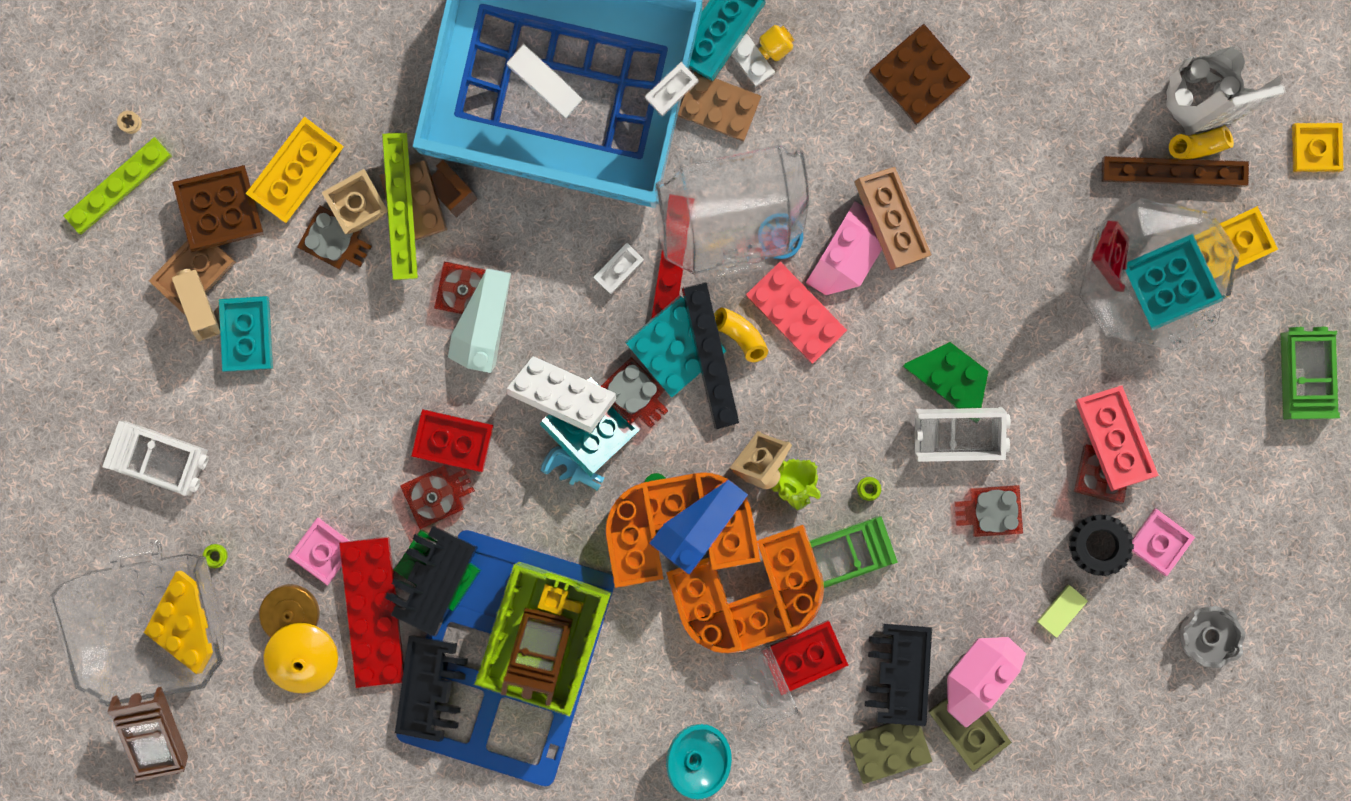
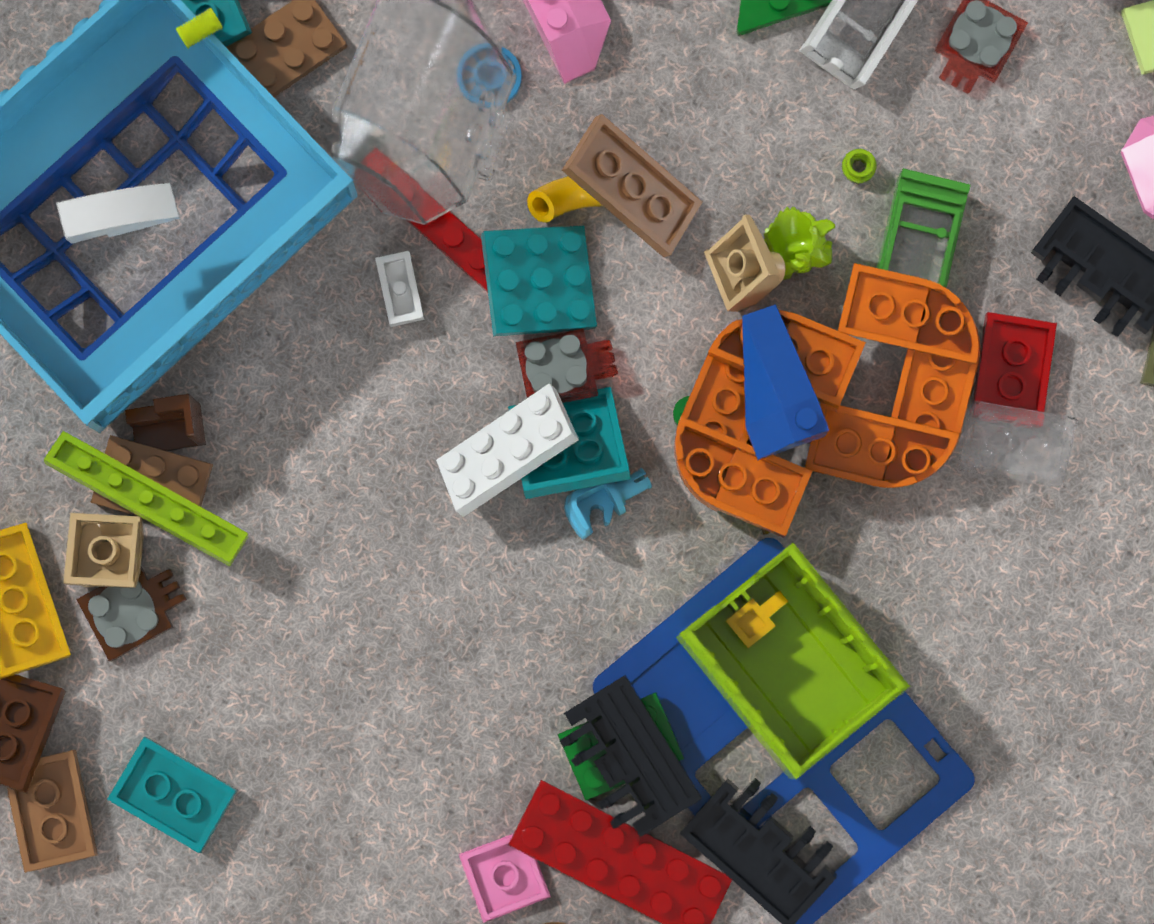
camera: 55 degrees left, 5 degrees down
tan slope [172,269,220,342] -> none
clear red piece [400,465,475,530] -> none
red plate [411,409,494,472] -> none
clear red piece [434,261,486,315] -> none
light aqua wedge [448,268,511,373] -> none
reddish brown door [501,608,573,706] -> none
white plate [645,62,699,116] -> none
teal dish [666,724,732,799] -> none
black plate [681,282,739,429] -> none
coral plate [746,261,847,364] -> none
none -> neon yellow piece [176,8,223,48]
none -> medium nougat plate [561,114,703,257]

